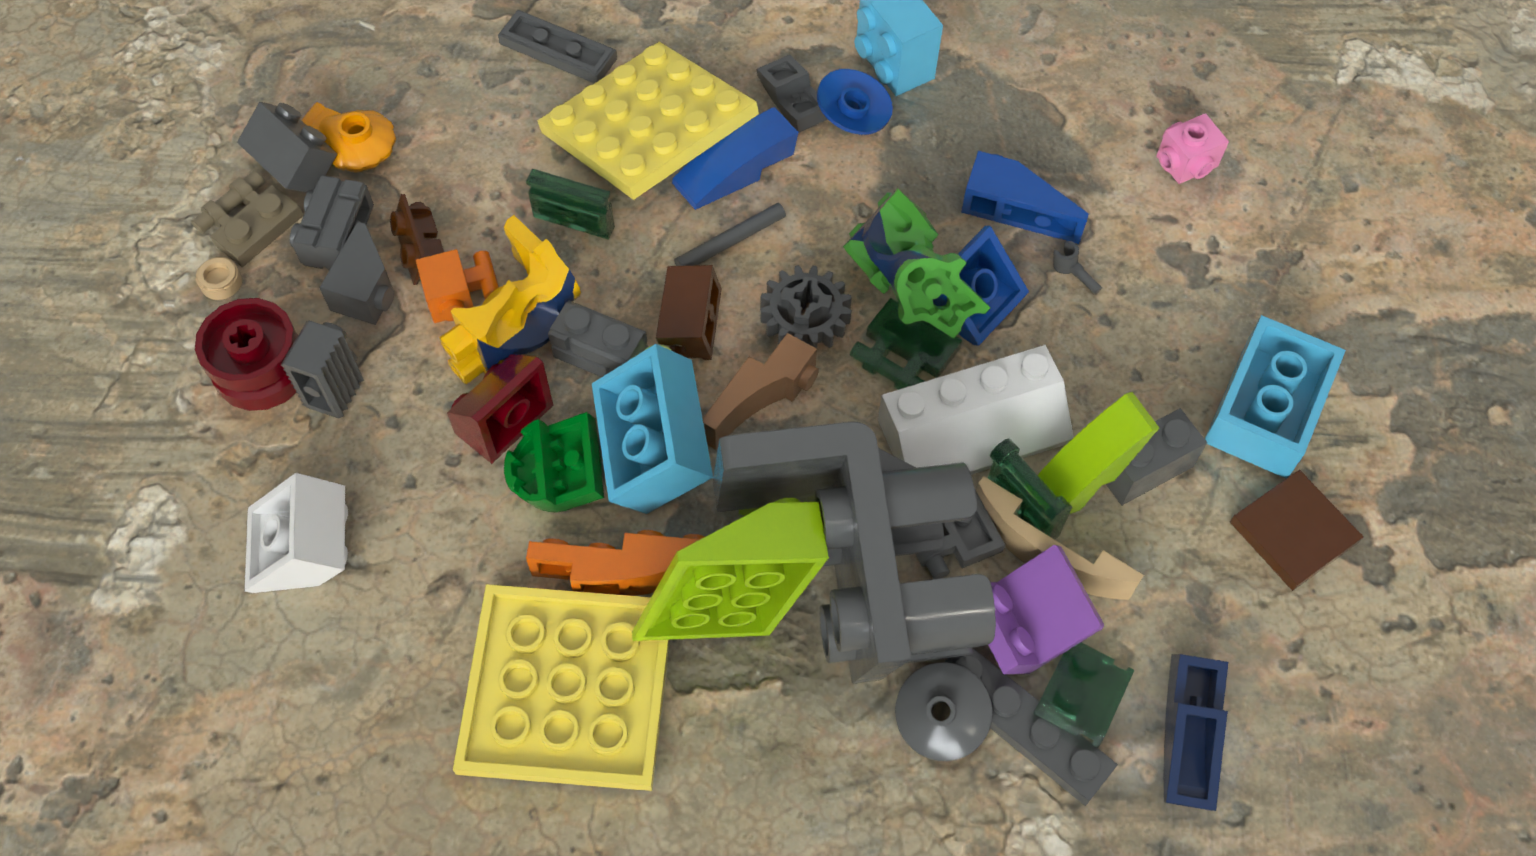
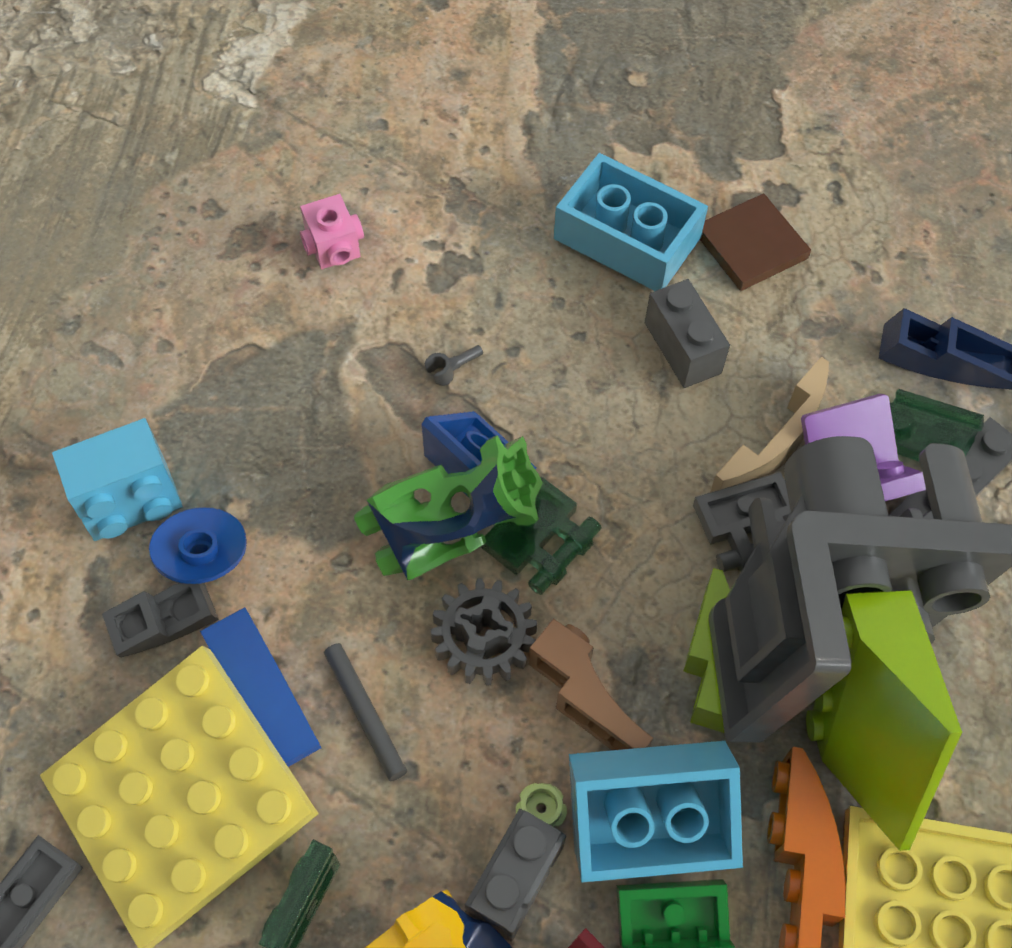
camera: 85 degrees left, 0 degrees up
reddish brown hinge [656,265,722,360] -> none
white slope [878,345,1074,475] -> none
blue slope [961,151,1089,244] -> none
clear green plate [988,438,1072,540] -> none
lime slope [1030,392,1159,520] -> none

